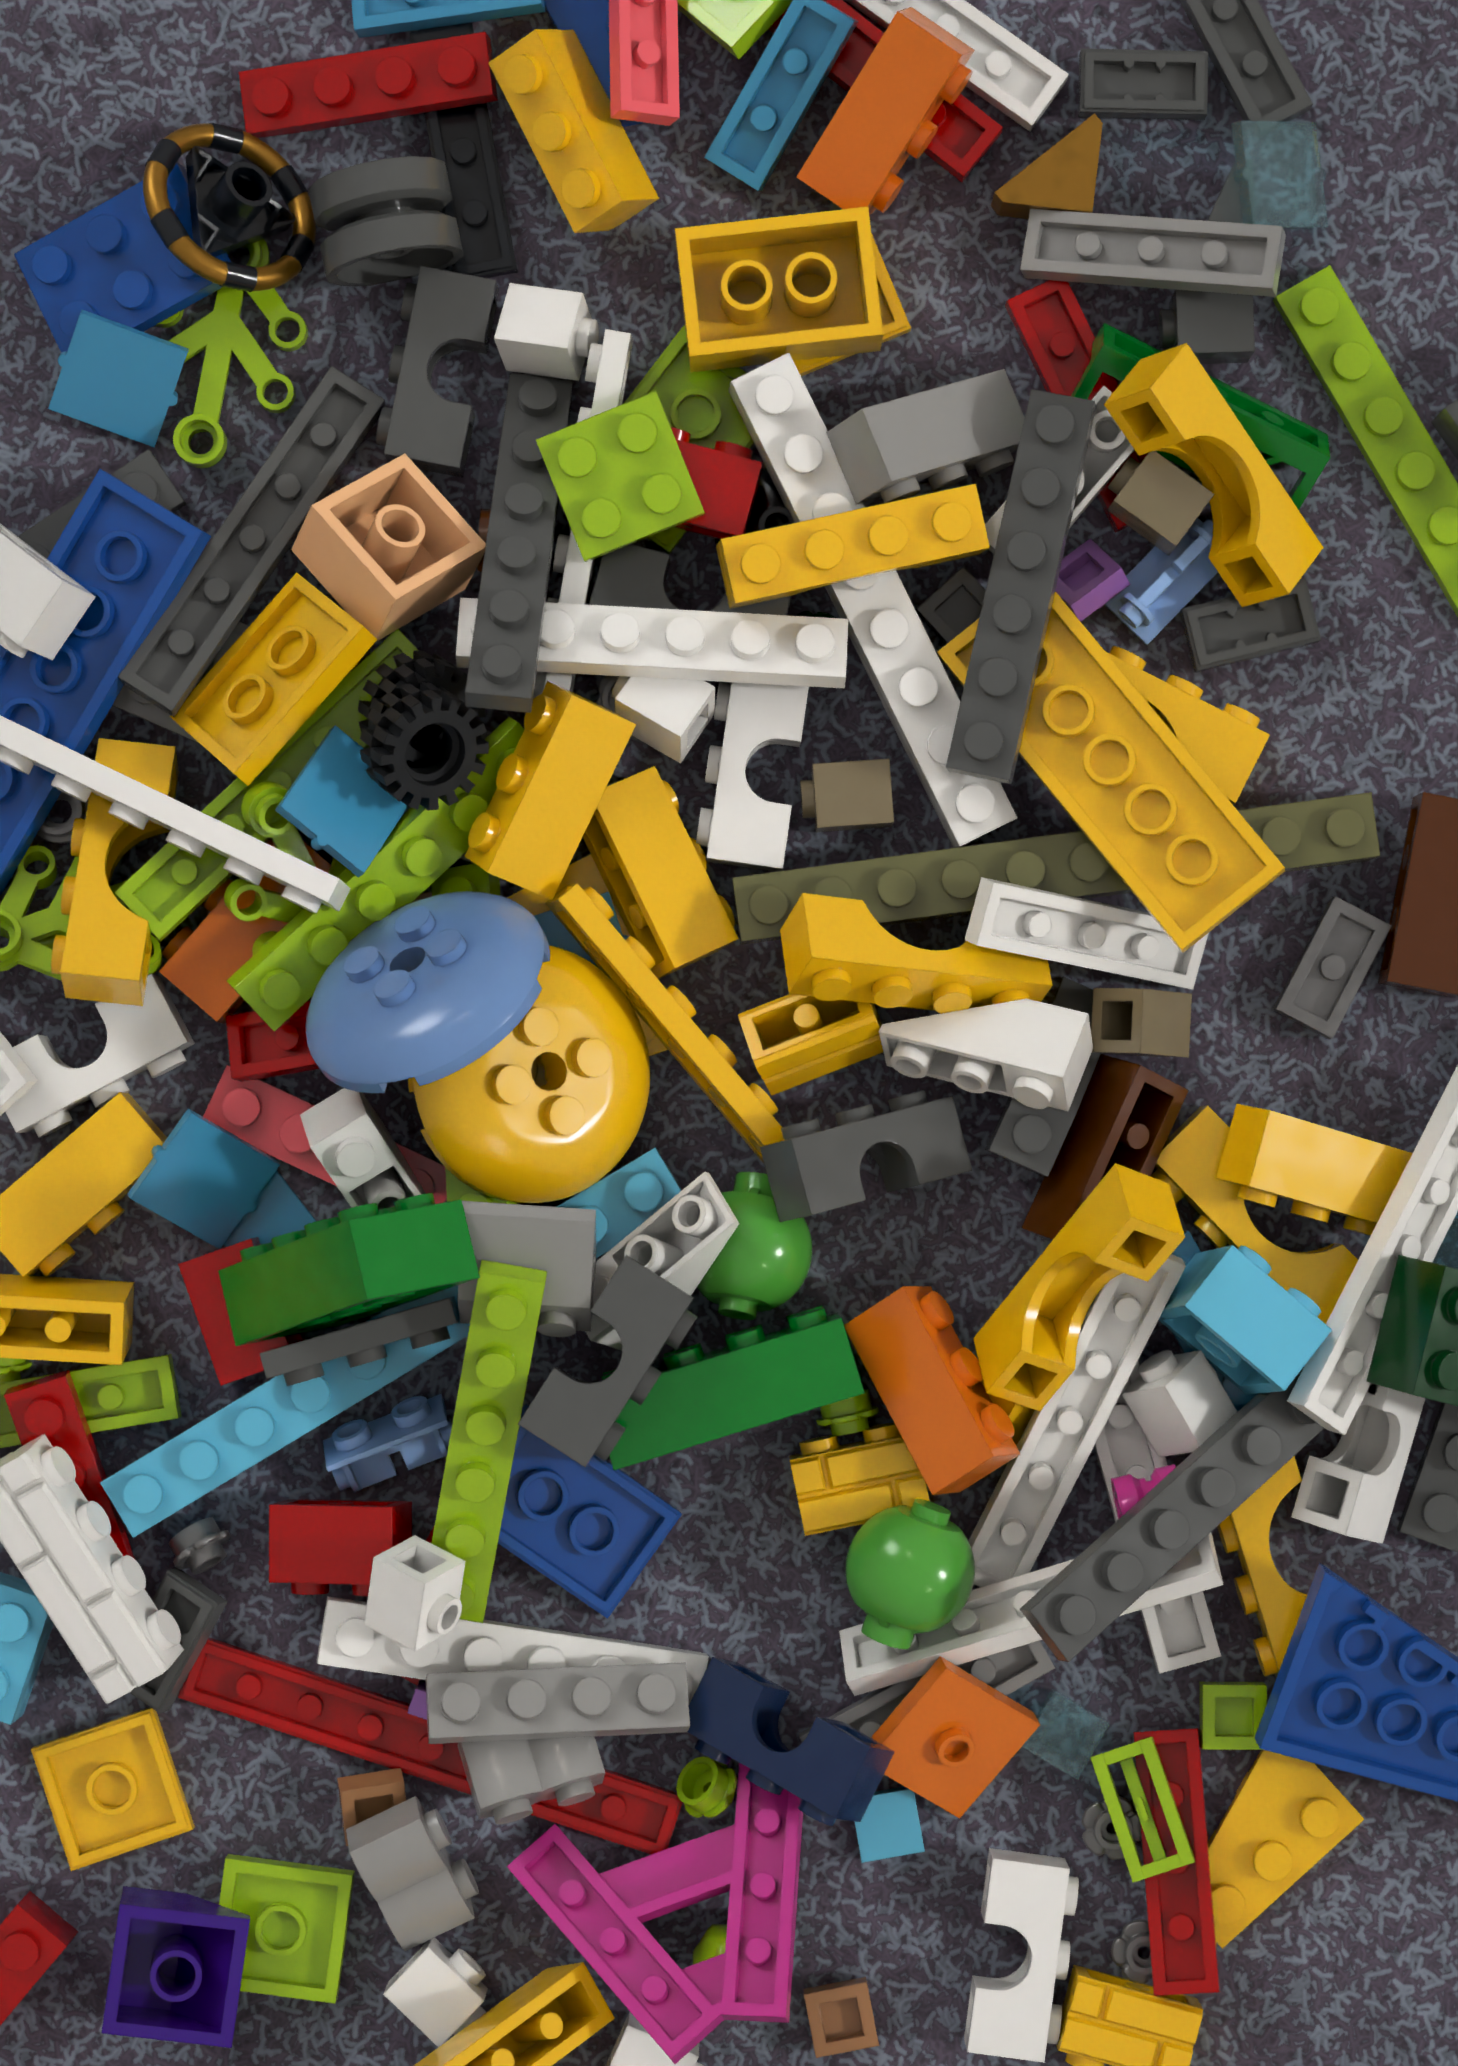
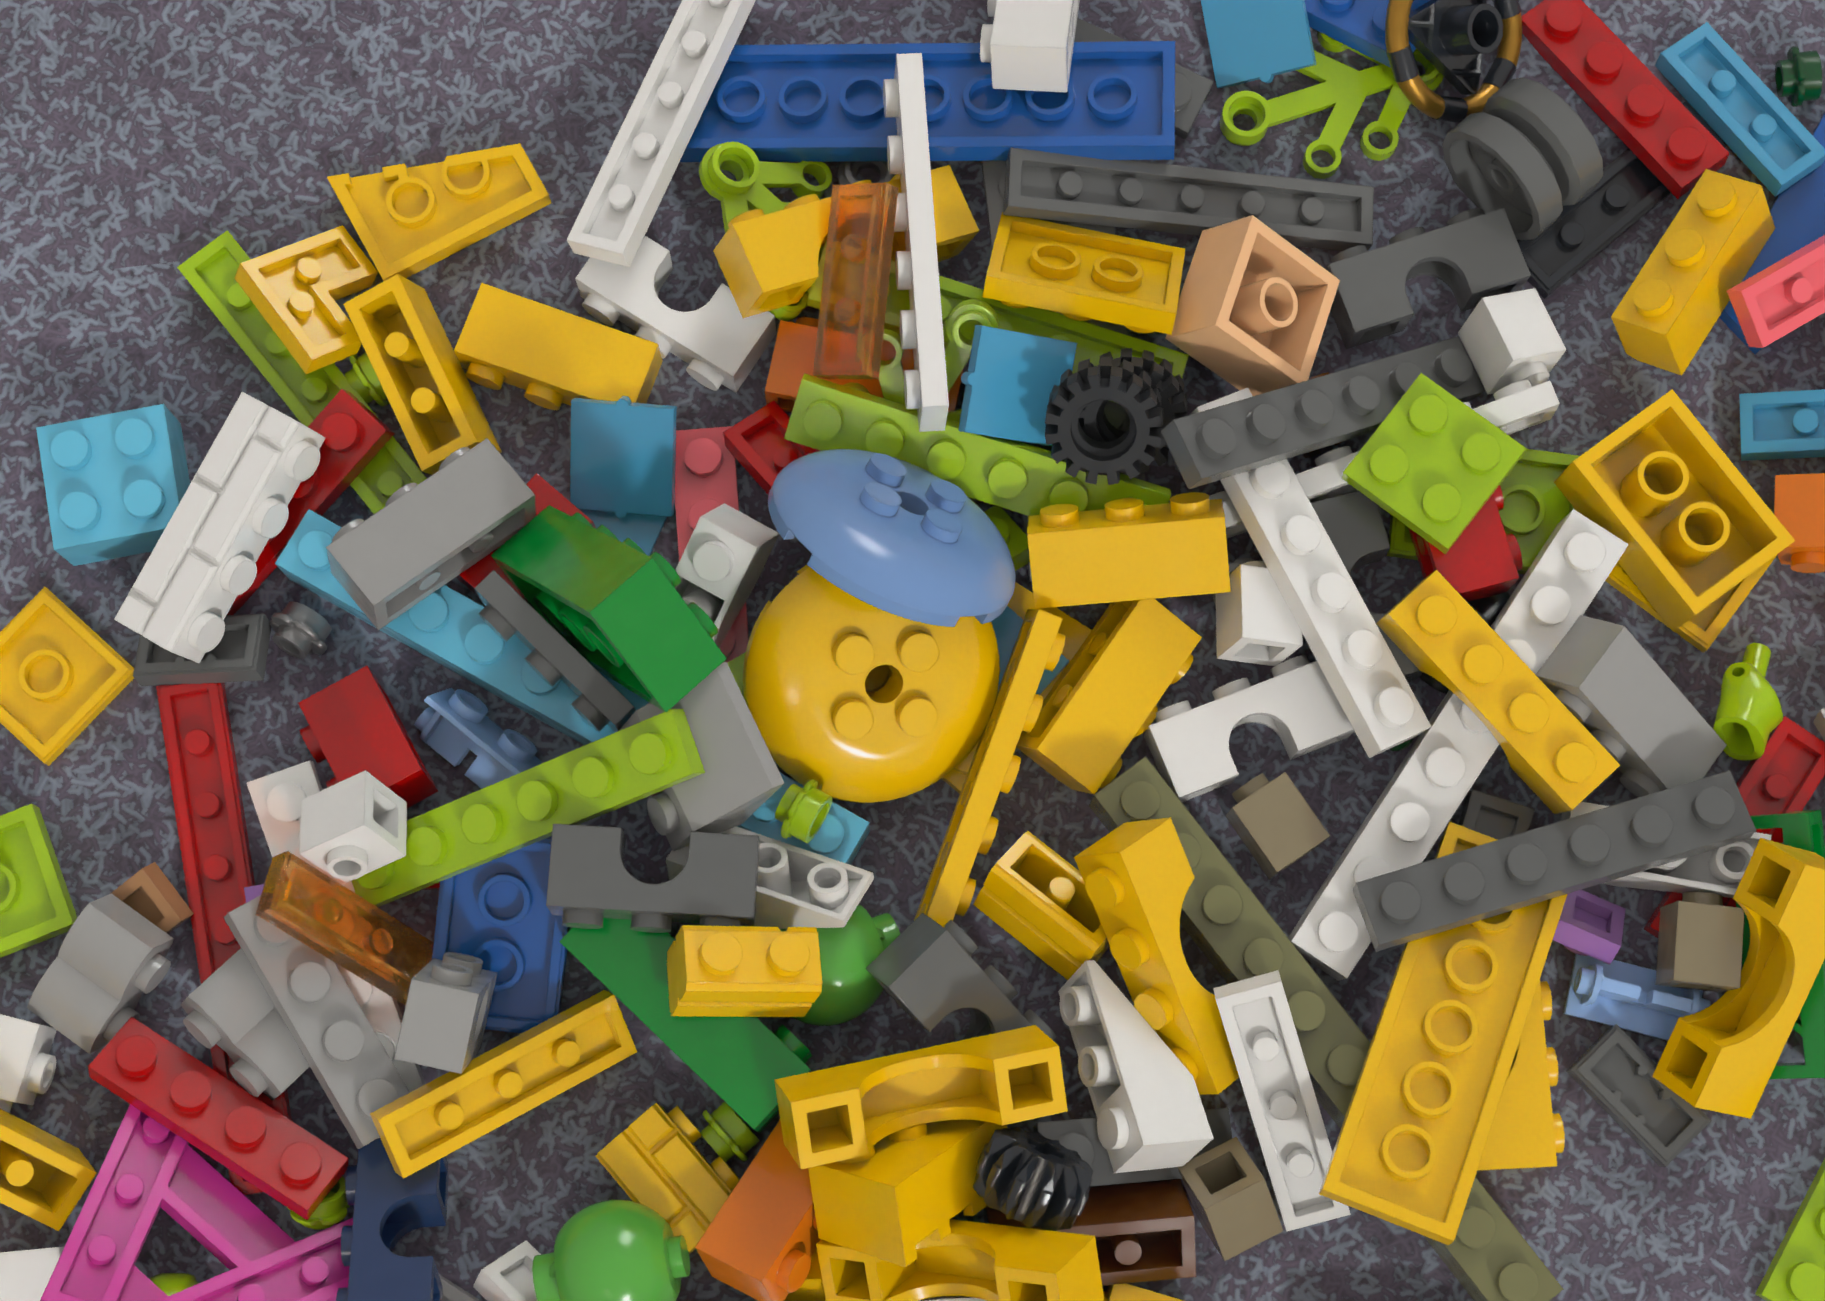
camera: 60 degrees right, 10 degrees down
none -> red plate [88,1016,349,1220]
none -> clear orange tile [255,851,434,1005]
none -> light grey brick [326,438,536,630]
none -> yellow plate [370,990,637,1179]
none -> light grey brick [394,952,498,1074]
none -> yellow brick [667,925,823,1017]
none -> yellow arch [774,1025,1068,1169]
none -> lime plate [775,779,833,843]
none -> yellow wedge [808,1120,1007,1267]
none -> clear orange tile [813,183,898,379]
none -> black gear [973,1127,1093,1231]
none -> lime piece [1713,643,1783,760]

